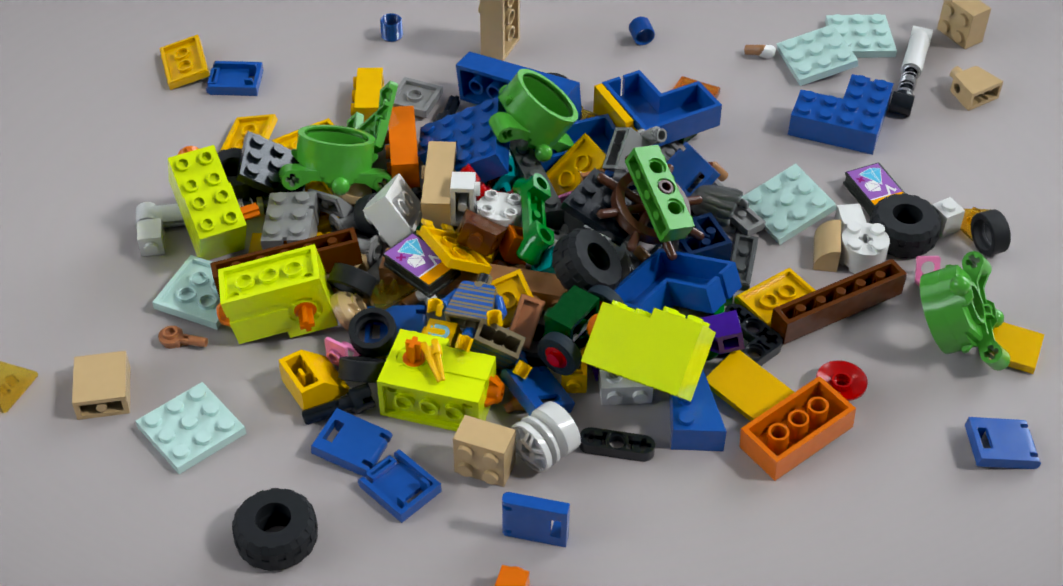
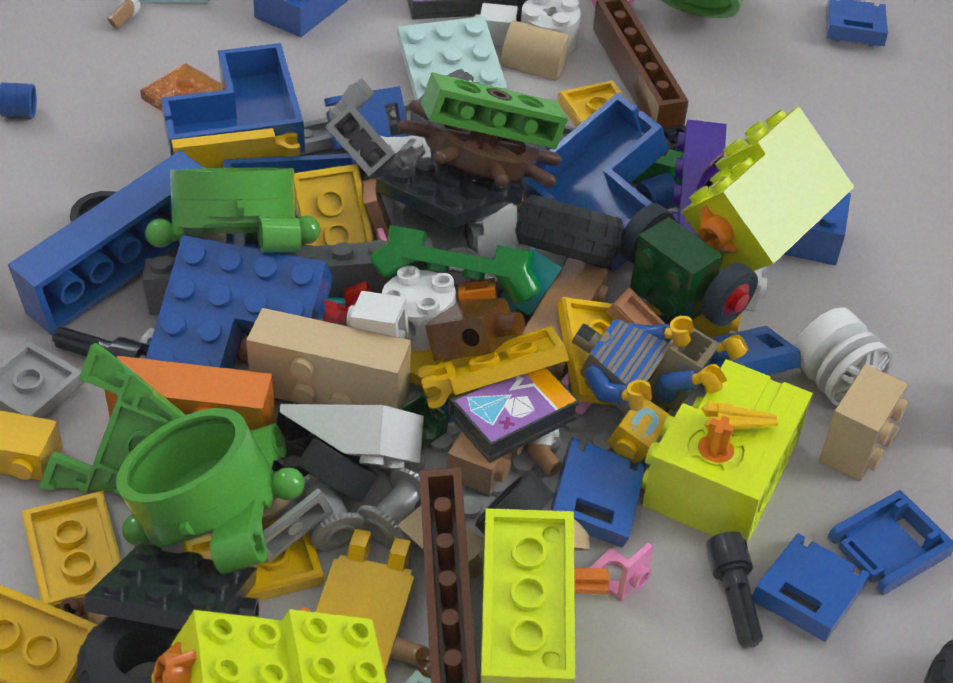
camera: 80 degrees left, 0 degrees up
light grey piece [261,191,321,250] -> none
yellow slope [278,350,350,410] -> none
black tyre [338,356,386,383] -> none
black tyre [348,307,398,358] -> none
clear yellow piece [371,279,417,310] -> none
black beam [579,427,655,462] -> none
orange brick [739,376,856,481] -> none
red dish [816,360,868,401] -> none

